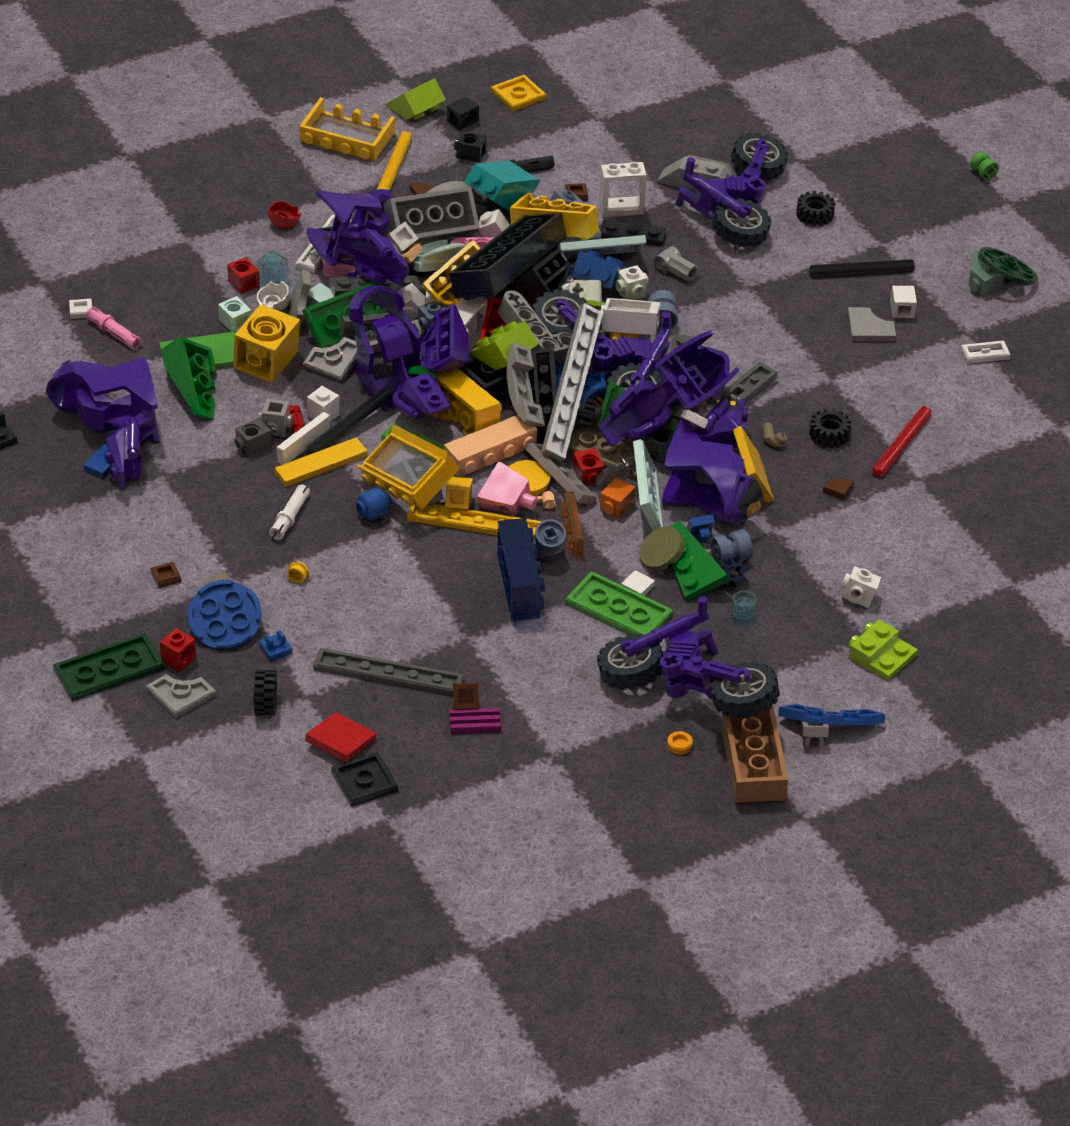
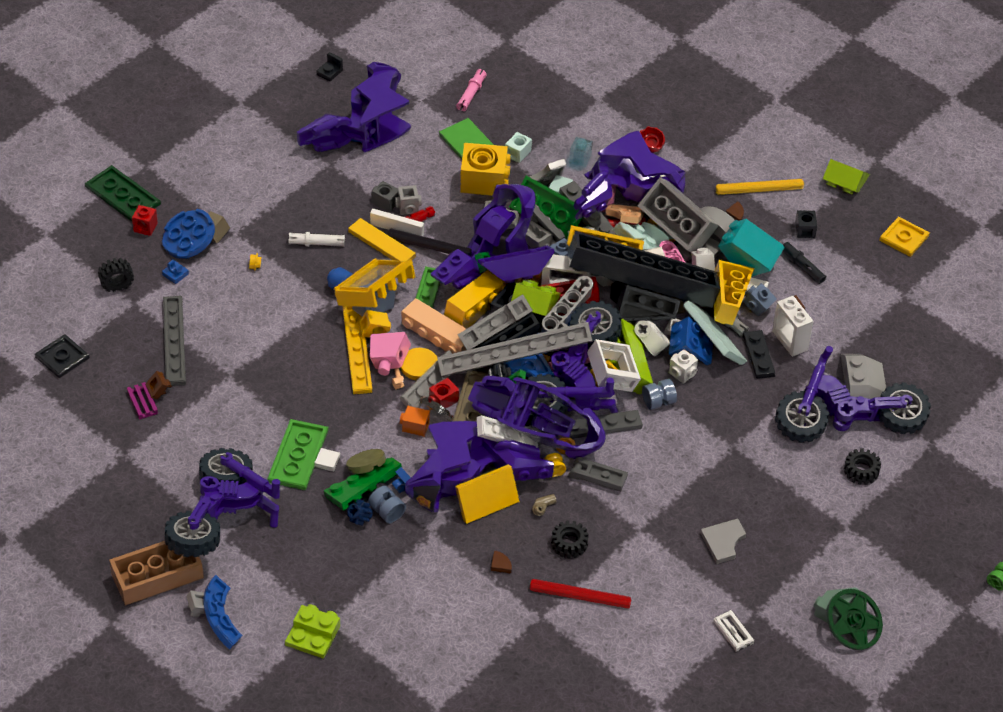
camera: 70 degrees right, 5 degrees up
white tile [69,299,92,319] -> none
light grey tile [146,674,217,719] -> none
reddish brown tile [150,562,181,588] -> none
green wedge [161,336,216,420] -> none
red brick [227,257,260,294] -> none
white hair [257,281,290,312] -> none
yellow window [299,97,396,161] -> none
red tile [305,712,377,762] -> none
white brick [307,386,340,422] -> none
white plate [387,222,419,253] -> none
black brick [447,96,479,130] -> none
clear blue brick [497,518,545,621] -> none
sand blue wheel [532,519,566,561] -> none
clear orange plate [560,491,584,556] -> none
light aqua tile [633,439,663,531] -> none
light grey piece [653,246,699,282] -> none
light orange tile [667,731,693,755] -> none
clear light blue wheel [731,590,757,624] -> none
black axle [809,259,915,278] -> none
white brick [841,566,881,608] -> none
white brick [890,286,917,318] -> none

